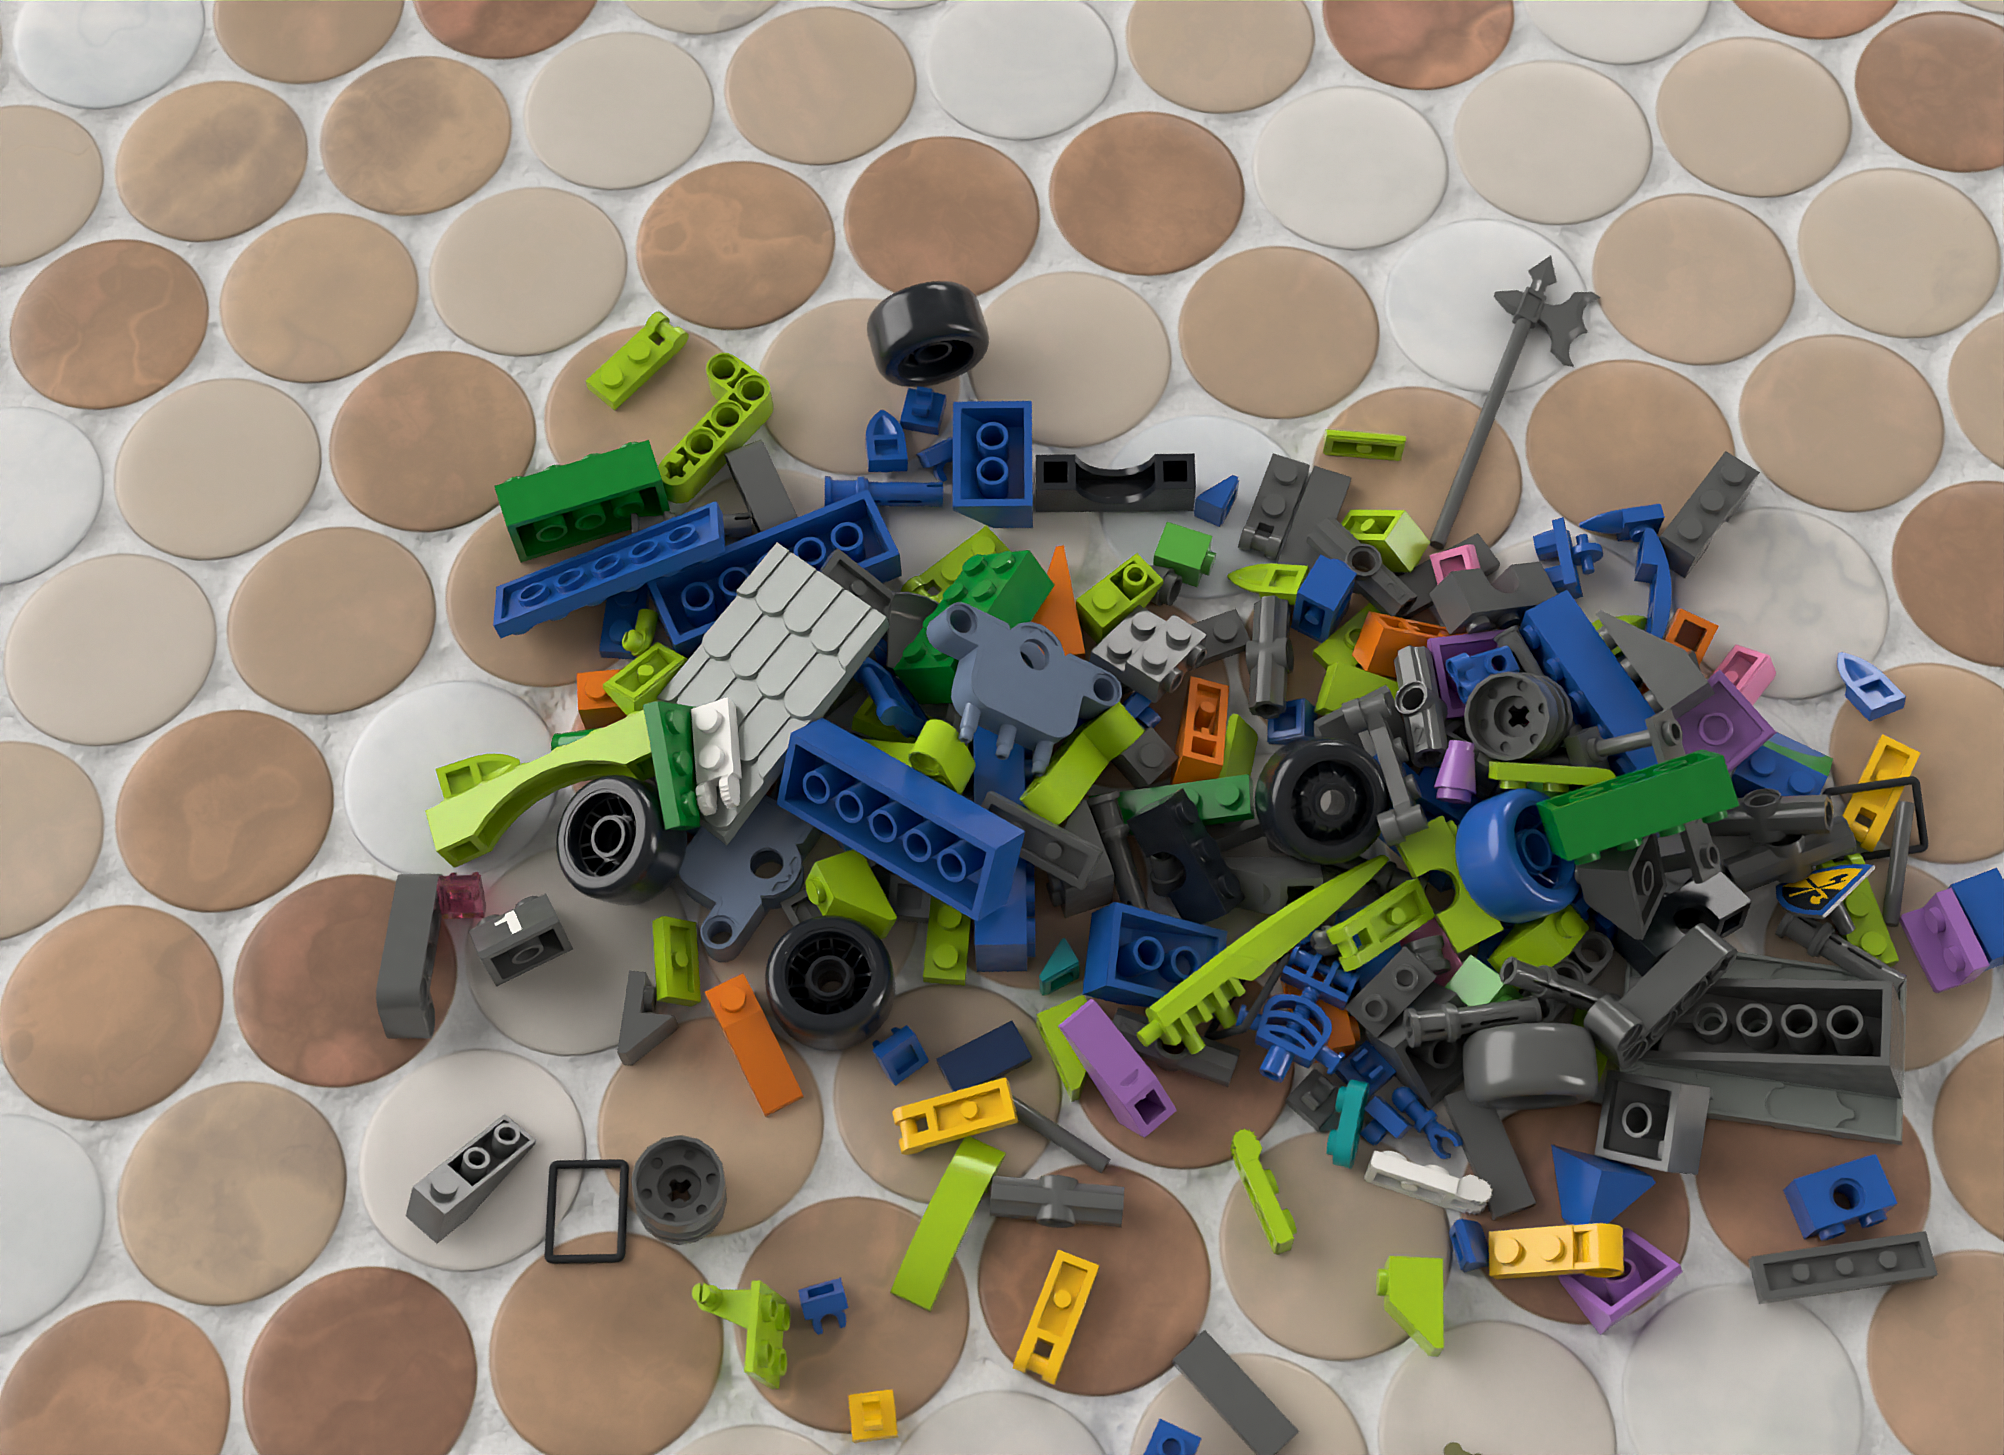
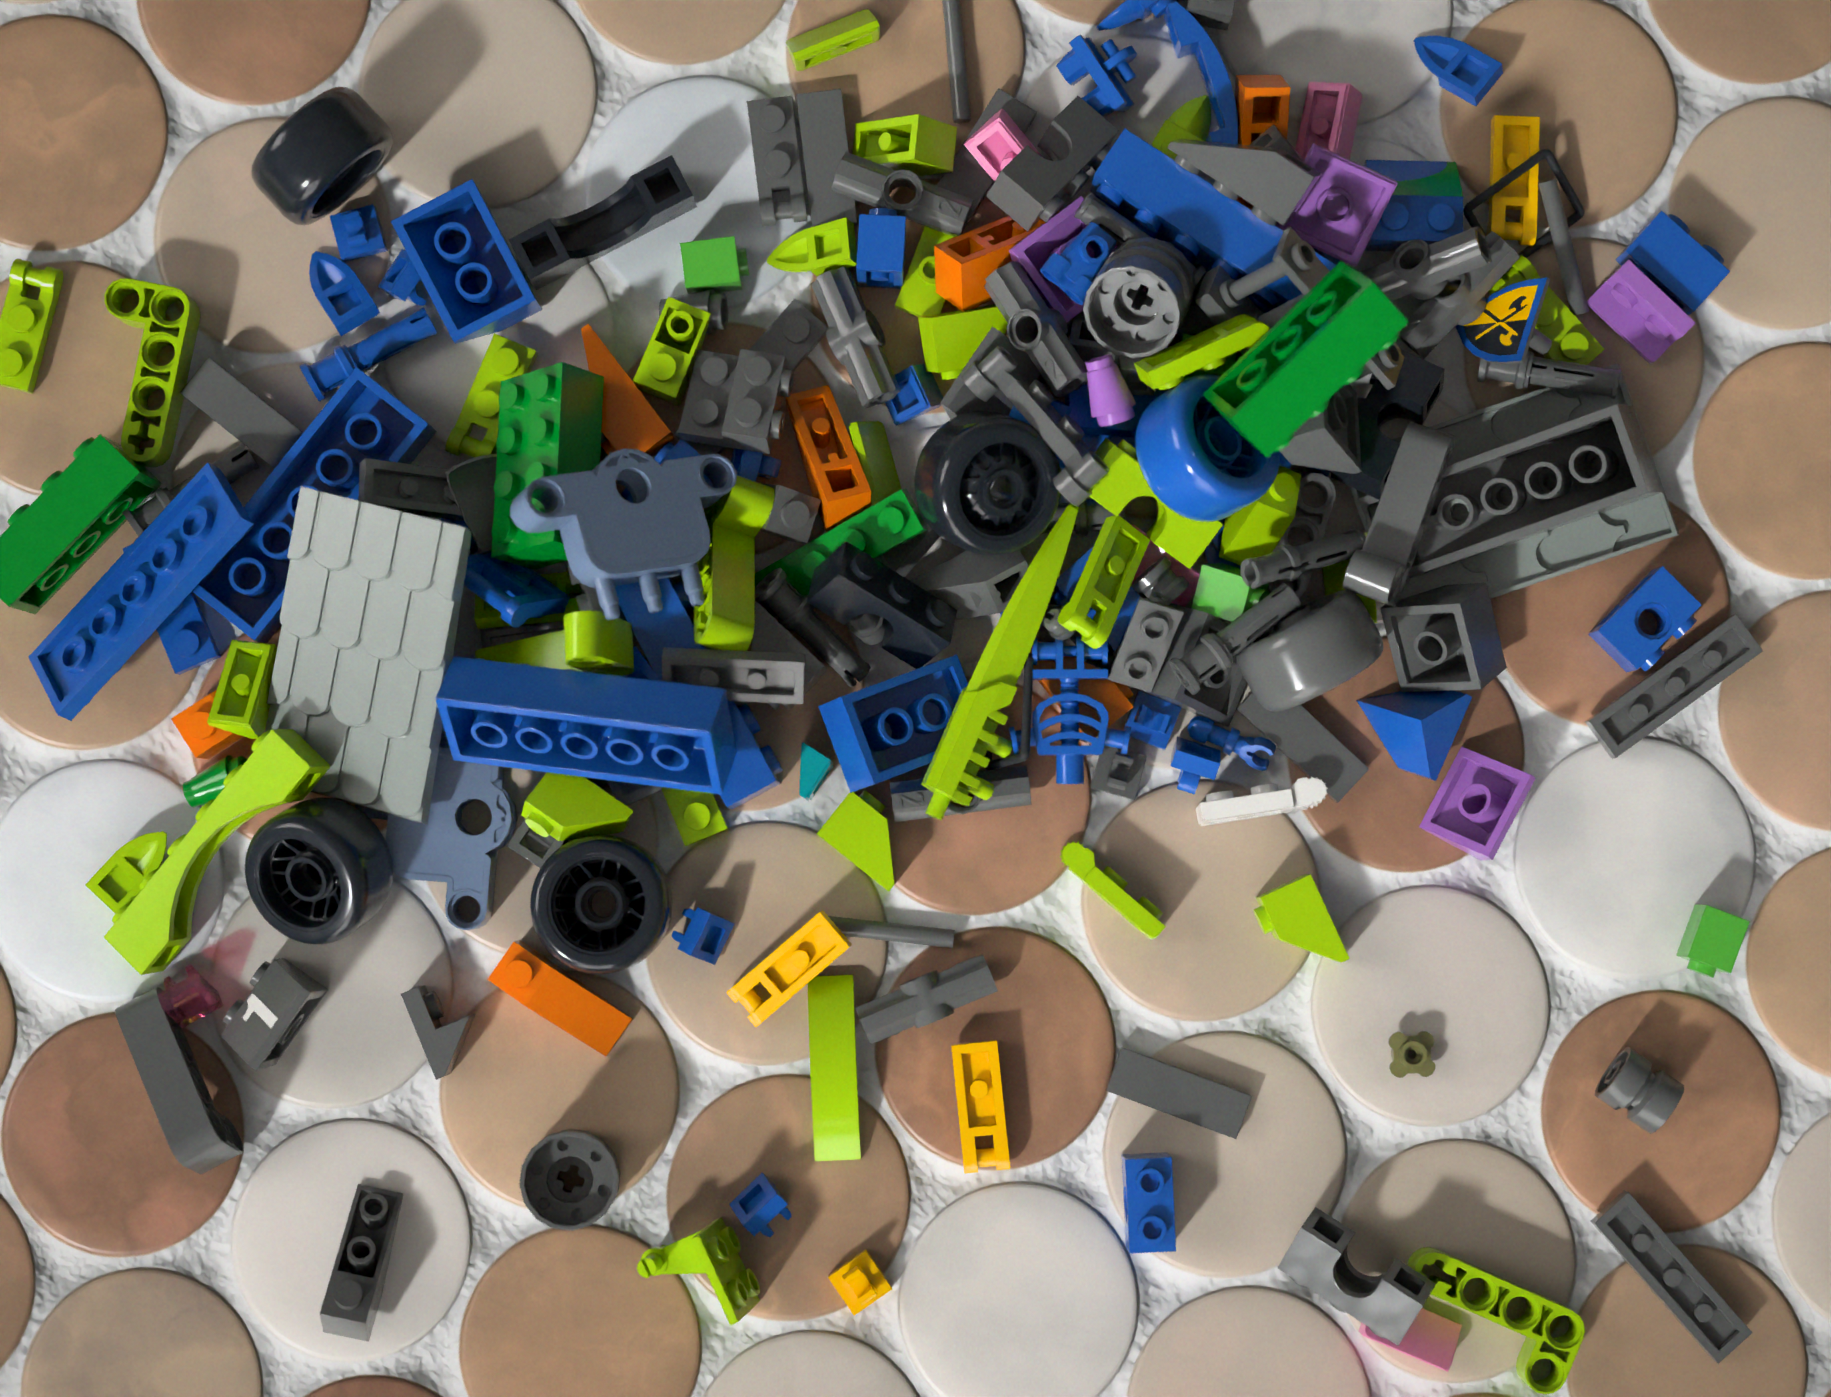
camera: 30 degrees left, 20 degrees up
black piece [544,1159,629,1264] -> none
lime arm [622,609,659,657] -> none
green wing [643,701,700,831] -> none
lime plate [652,915,701,1007] -> none
white hinge [691,697,742,816] -> none
dark blue tile [936,1020,1032,1092] -> none
medium lavender slope [1058,999,1177,1138] -> none
blue slope [1194,475,1239,527] -> none
teal plate [1326,1079,1369,1169] -> none
blue slope [1449,1219,1489,1273] -> none
yellow plate [1489,1223,1624,1279] -> none

